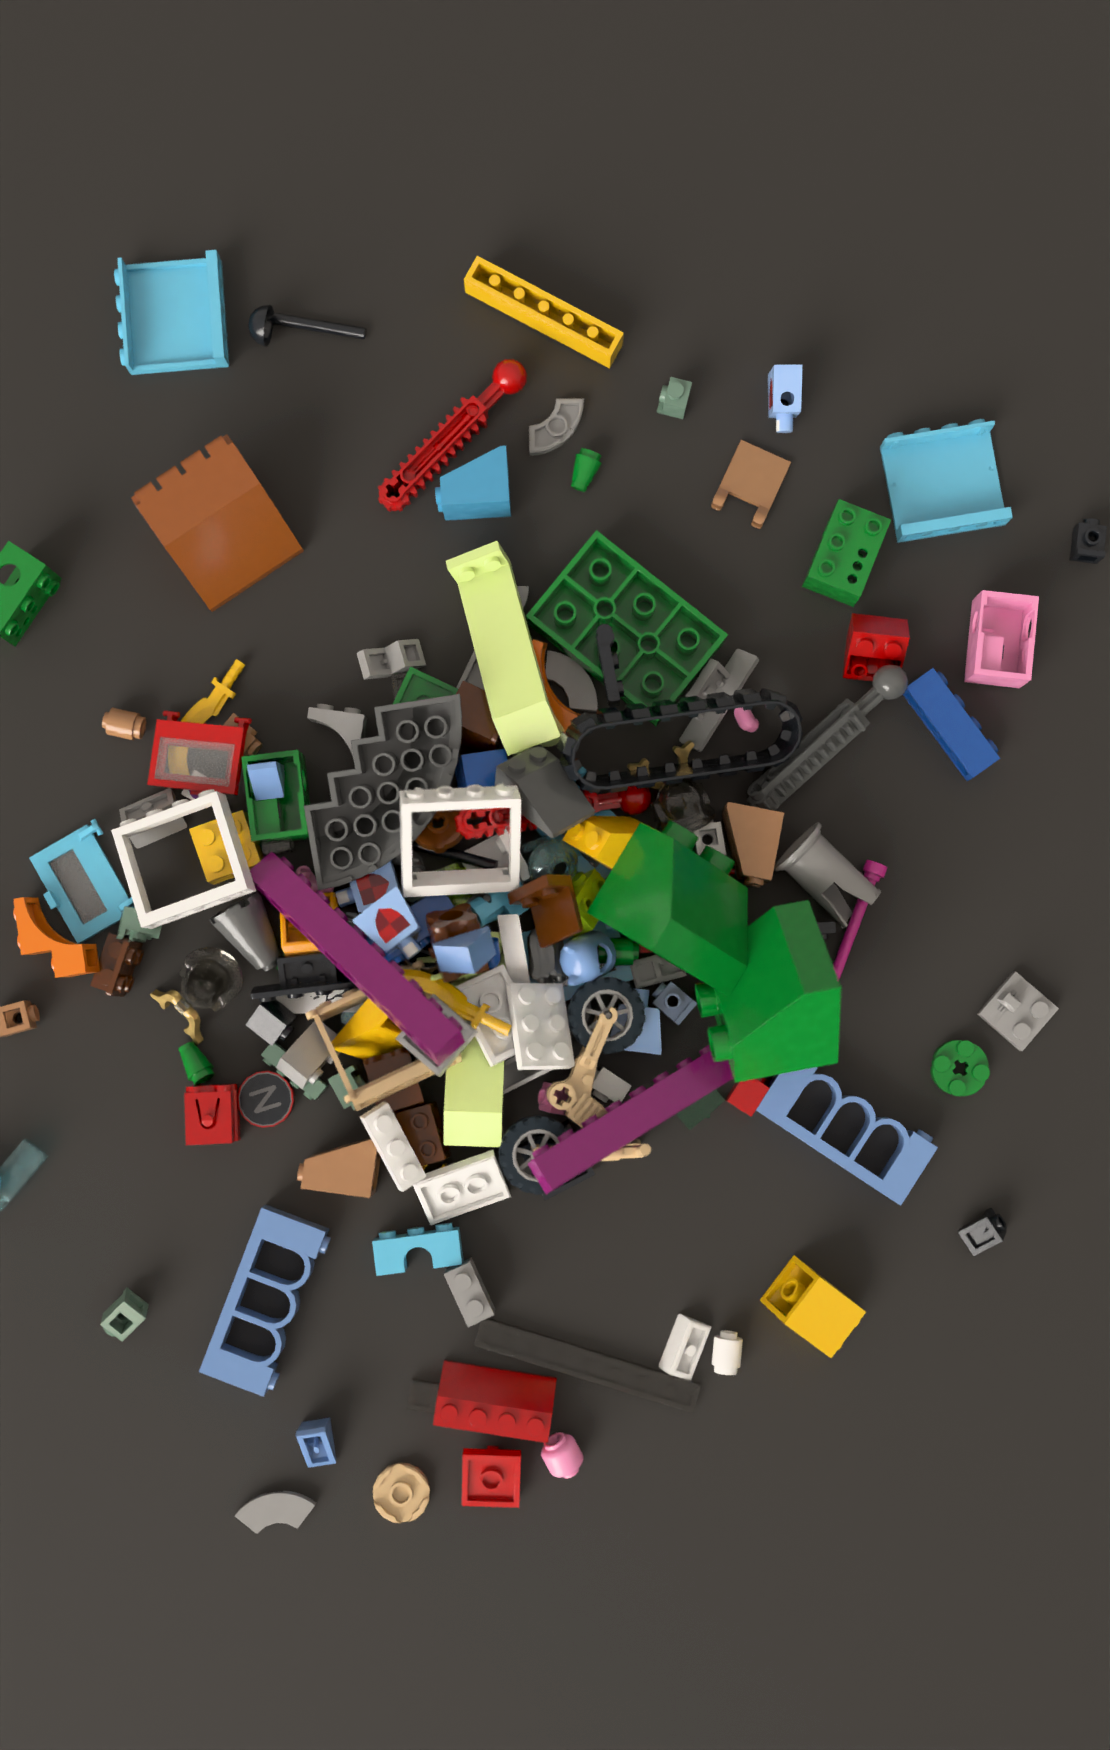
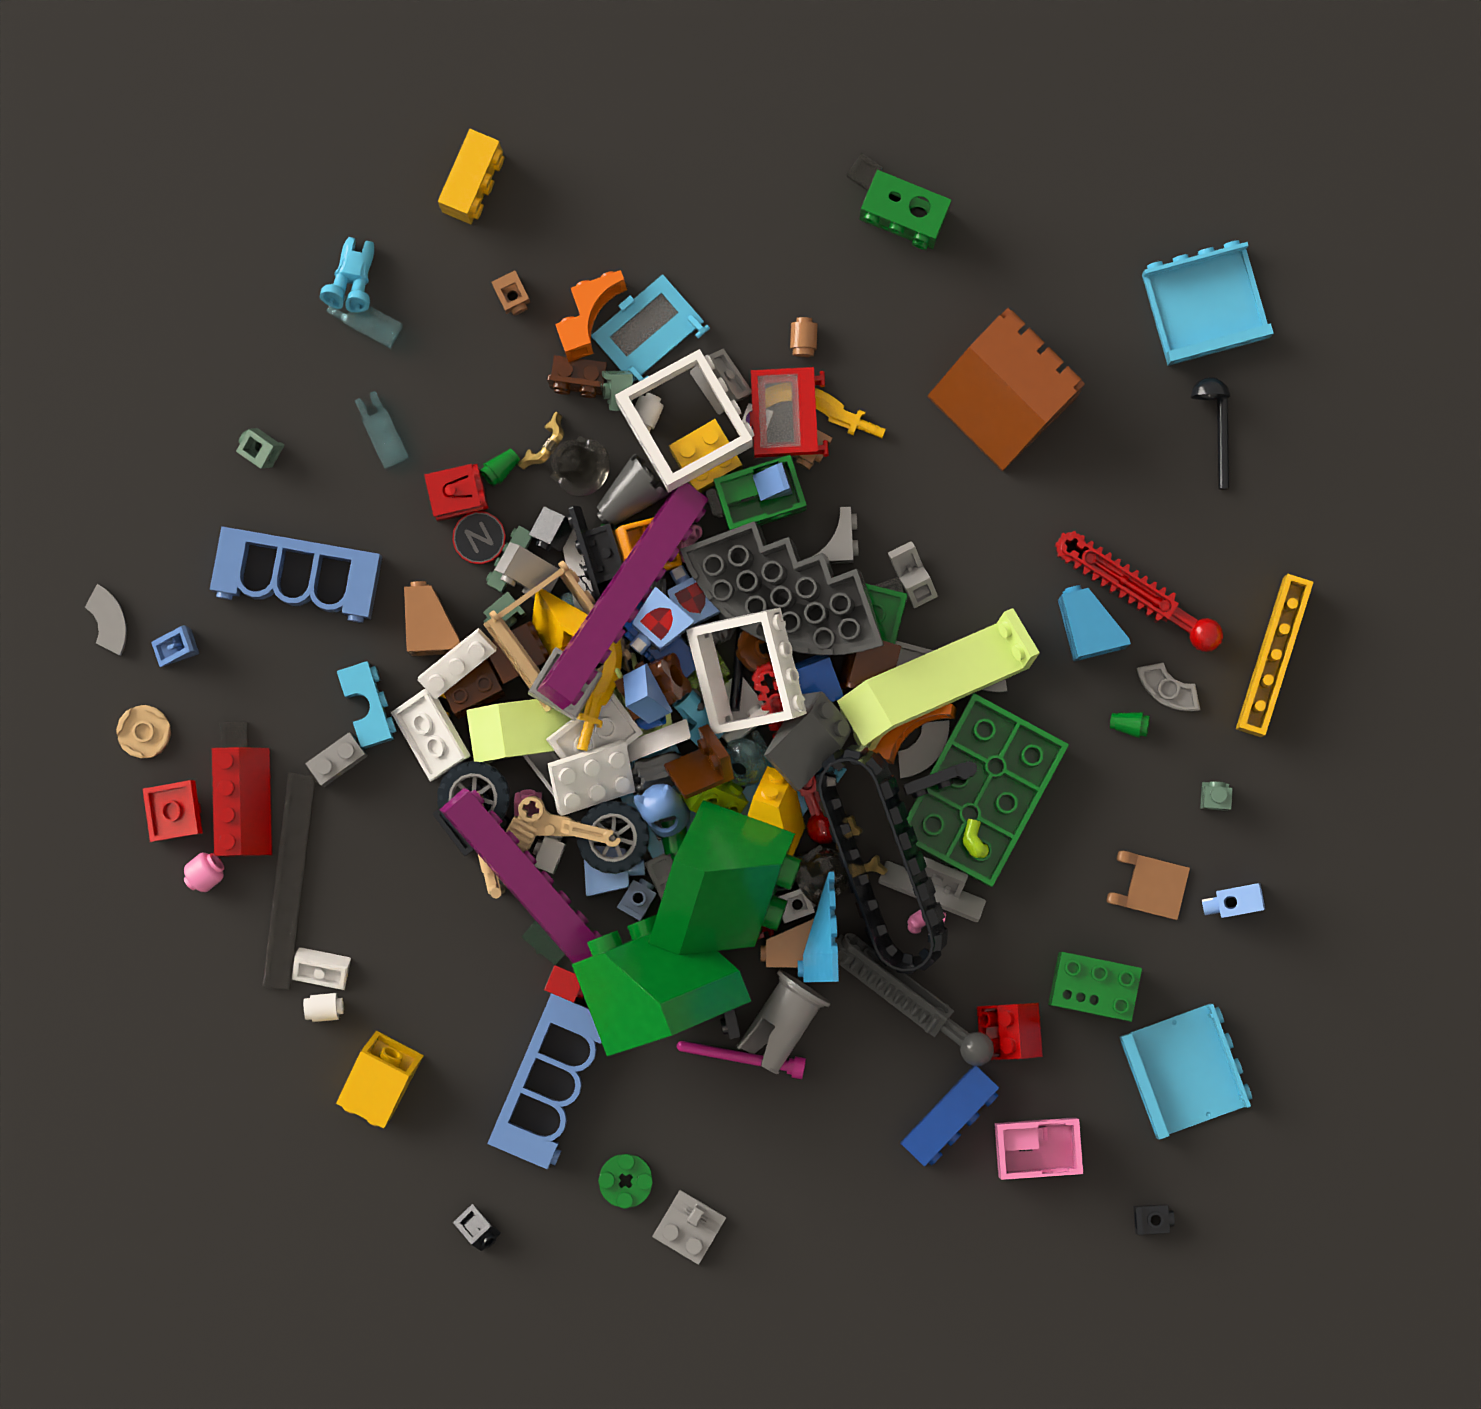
camera: 80 degrees right, 0 degrees up
none -> clear light blue hinge [355,391,409,469]
none -> white brick [635,393,664,433]
none -> dark azure slope [798,872,839,982]
none -> lime arm [963,819,989,858]

